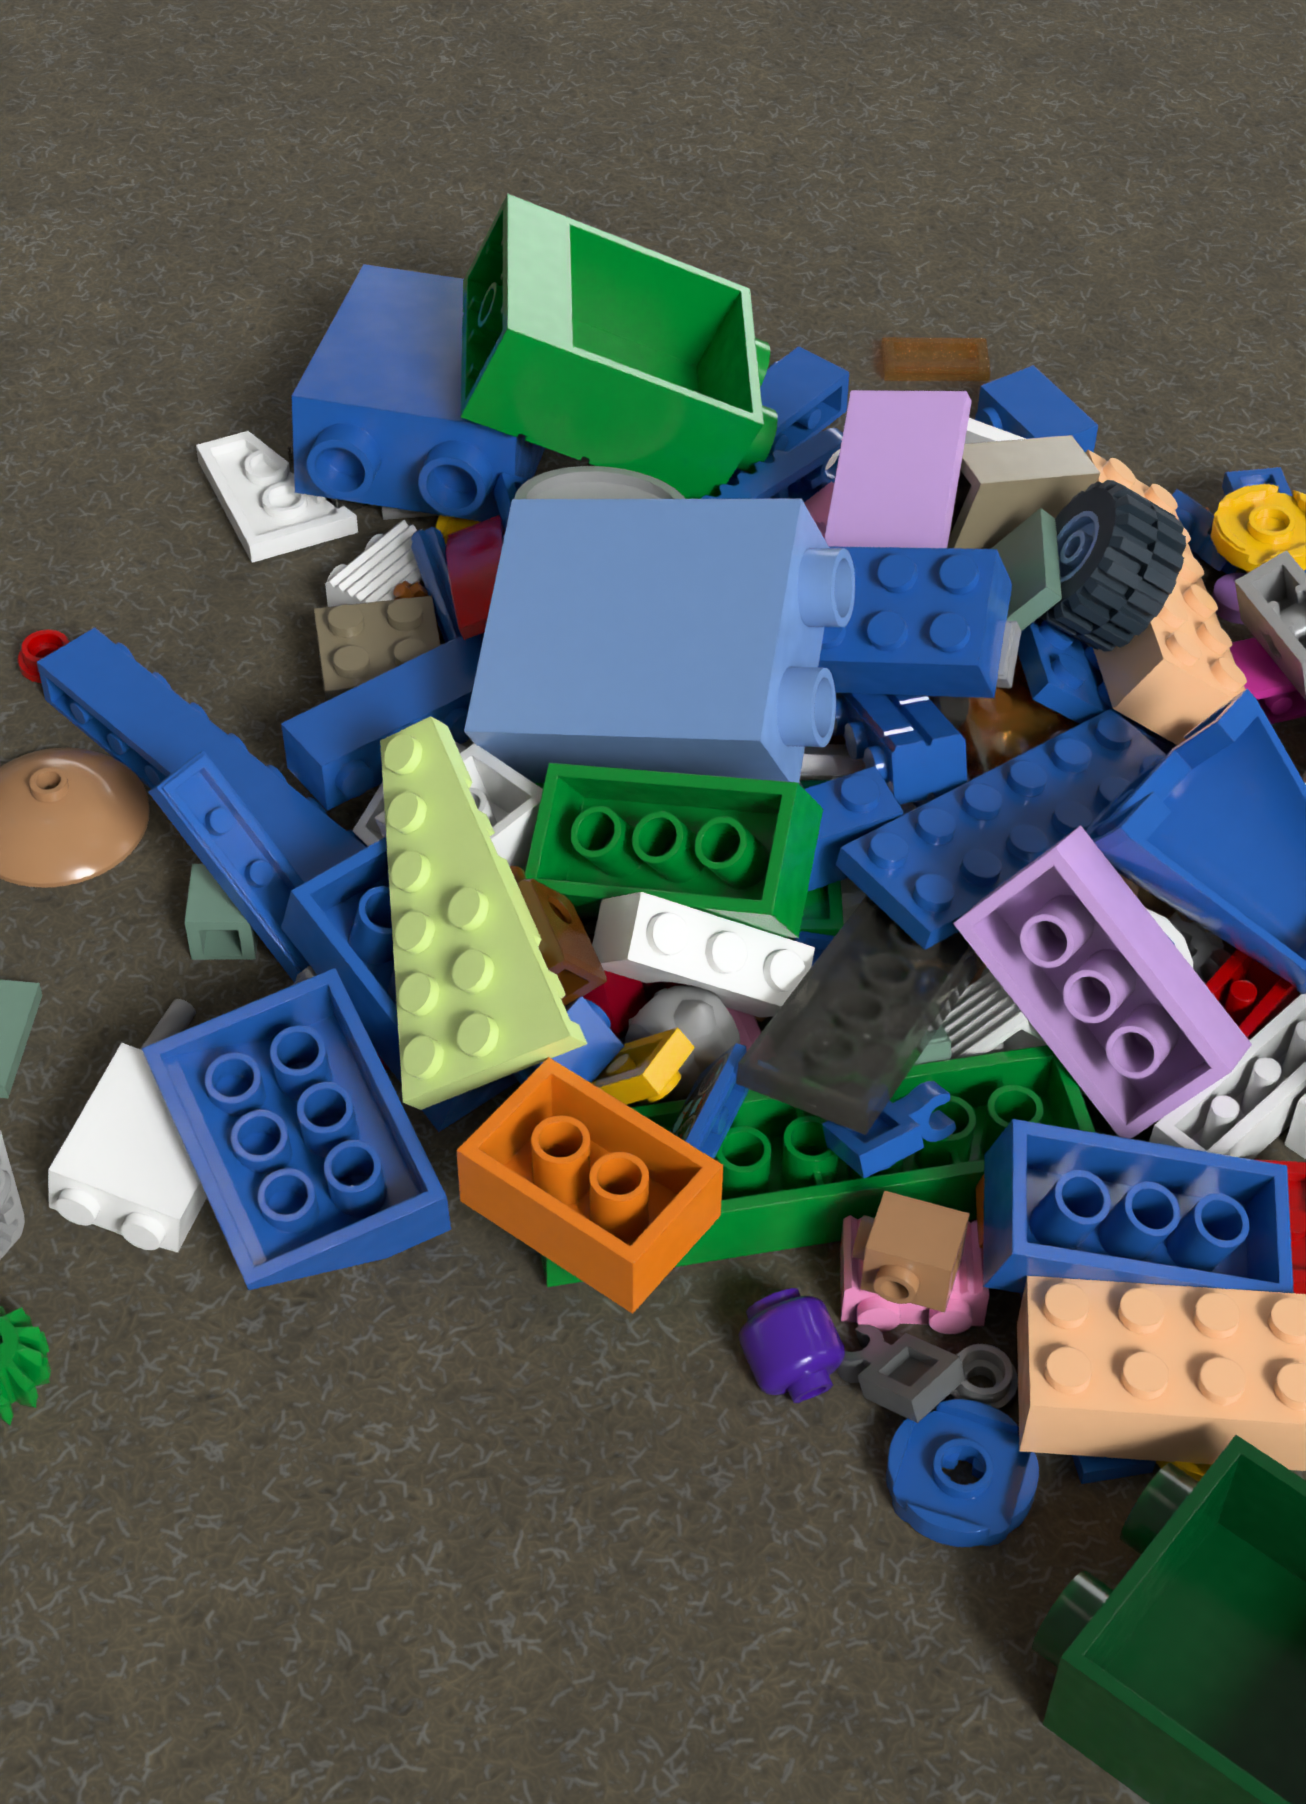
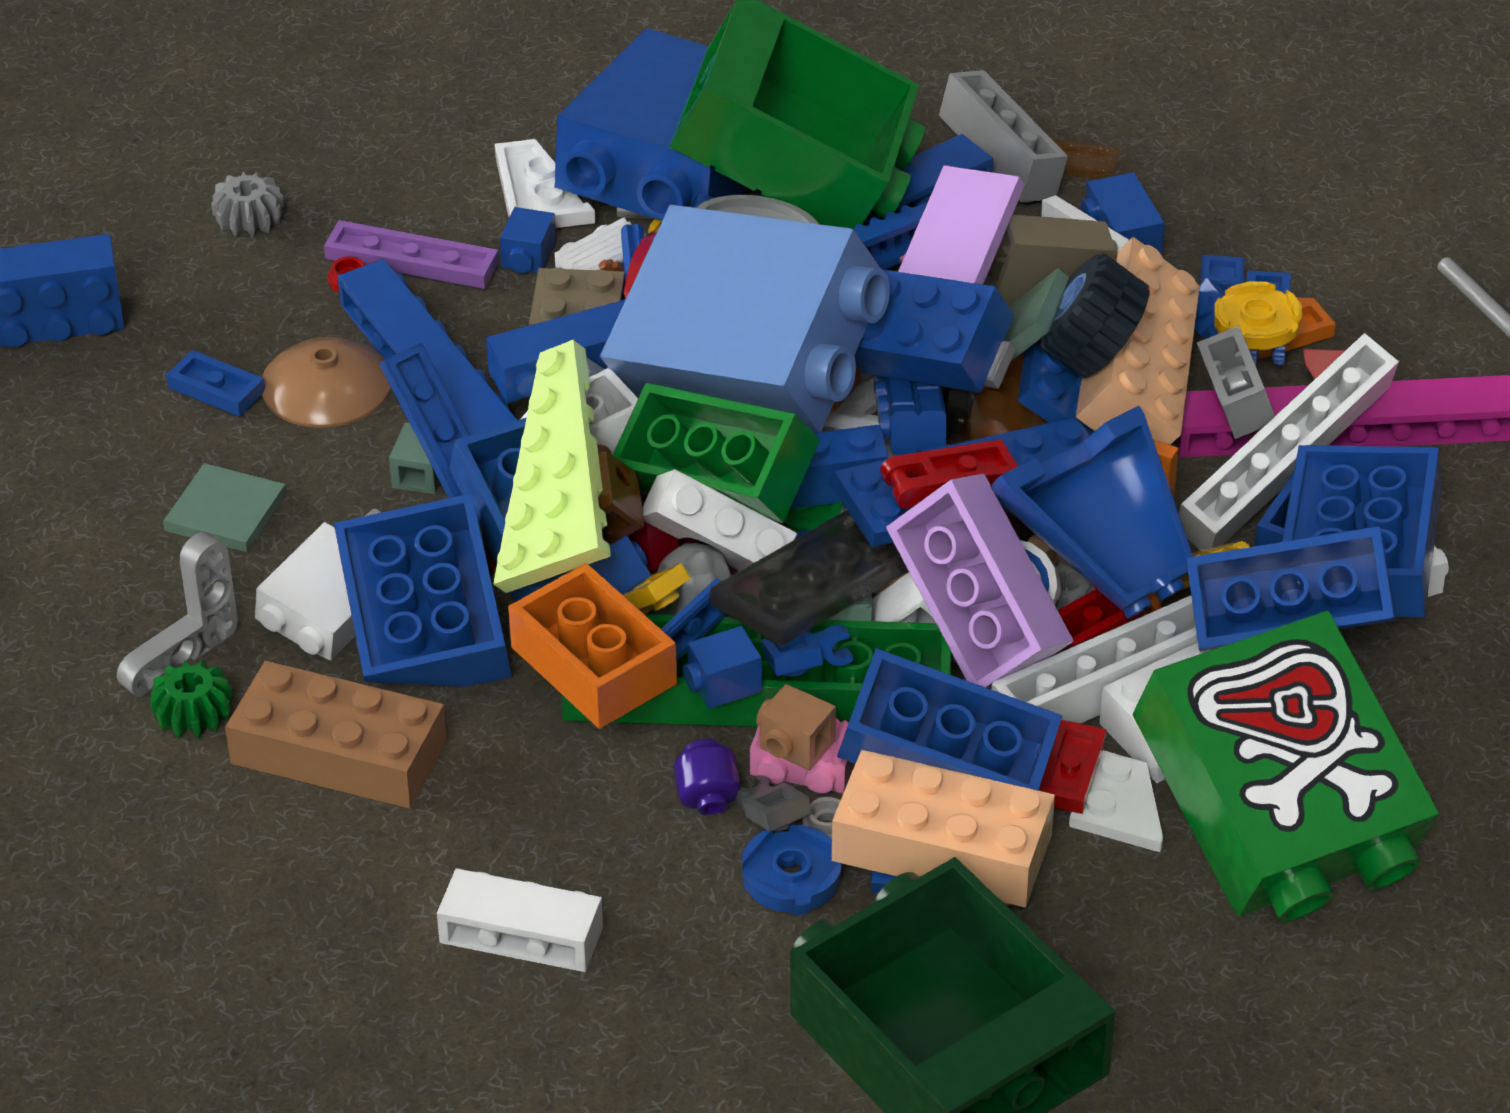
camera: 15 degrees right, 5 degrees down
none -> medium nougat brick [225,661,447,809]
none -> medium lavender plate [324,220,499,289]
none -> white brick [437,868,603,972]
none -> blue brick [500,207,556,273]
none -> blue brick [683,626,762,709]
none -> red plate [880,439,1018,509]
none -> light grey brick [939,70,1068,203]
none -> blue tile [1200,255,1244,292]

